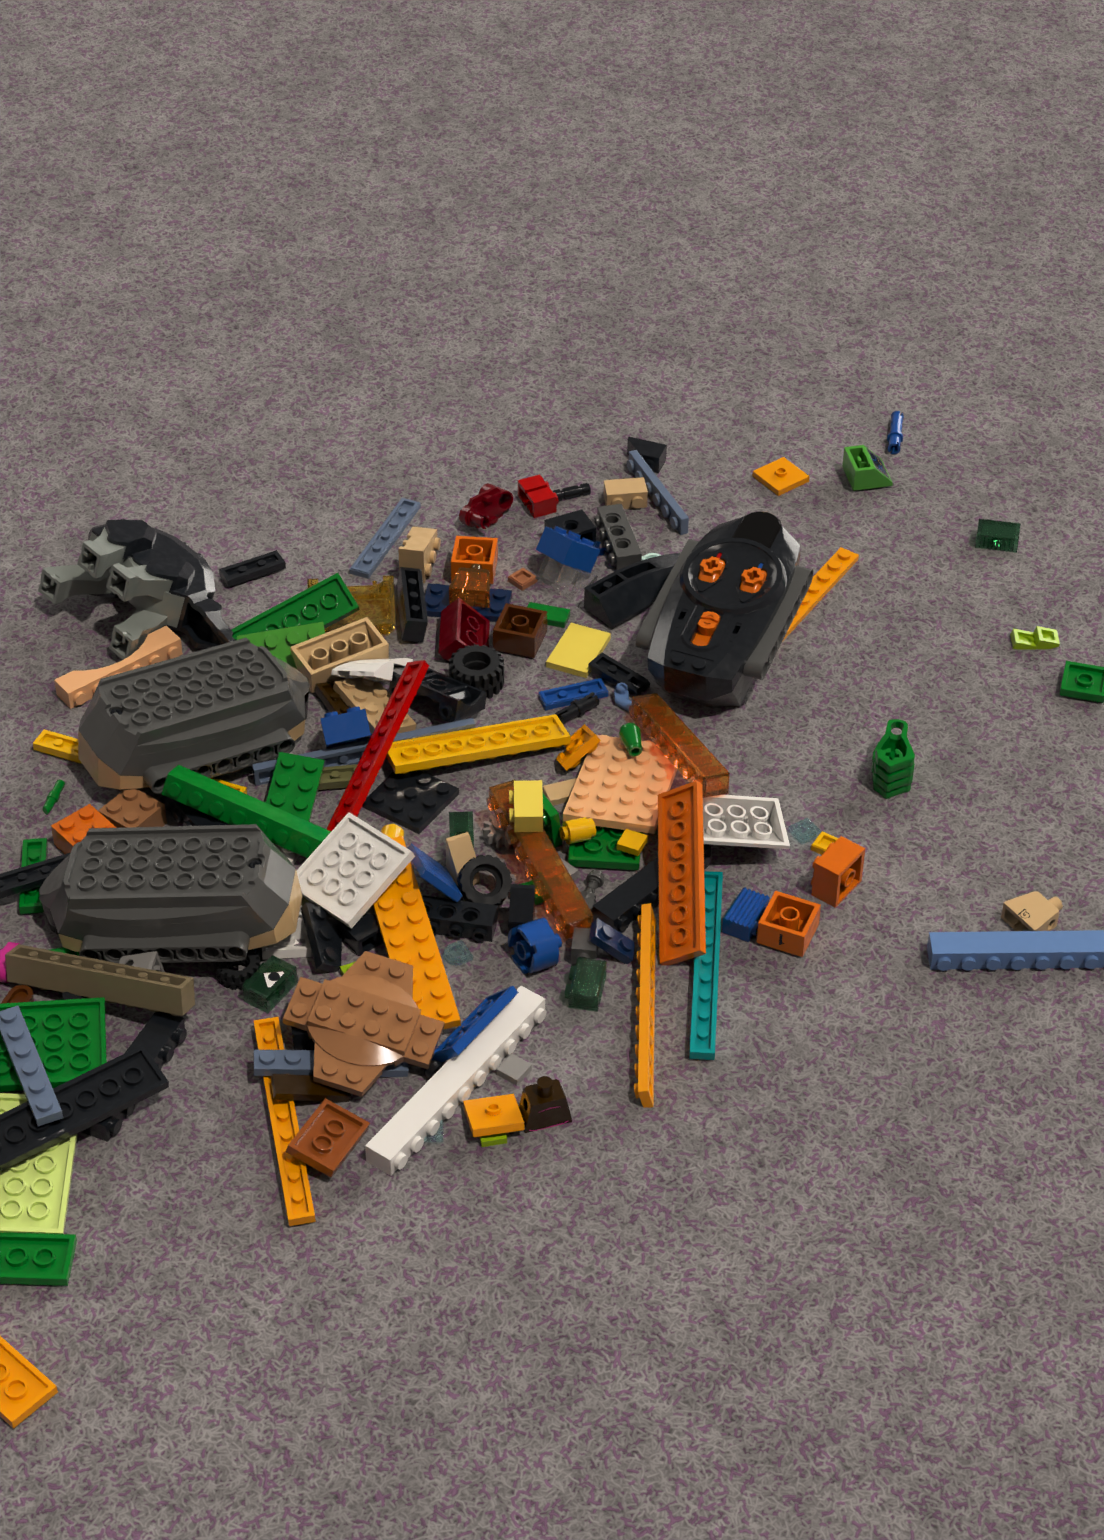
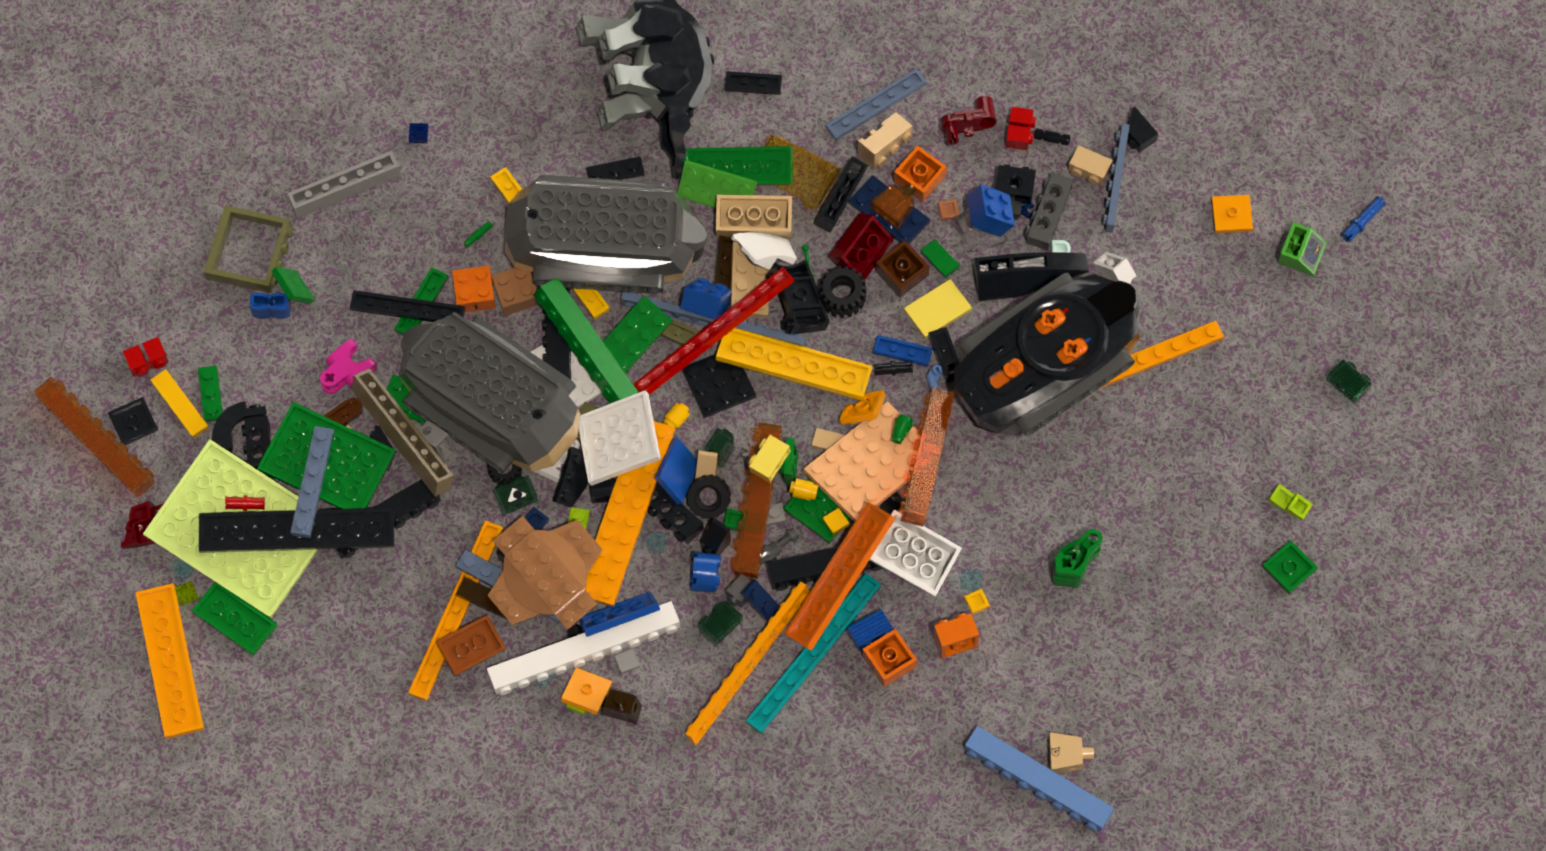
camera: 35 degrees right, 25 degrees up
light nougat arch [54,626,183,709] -> none

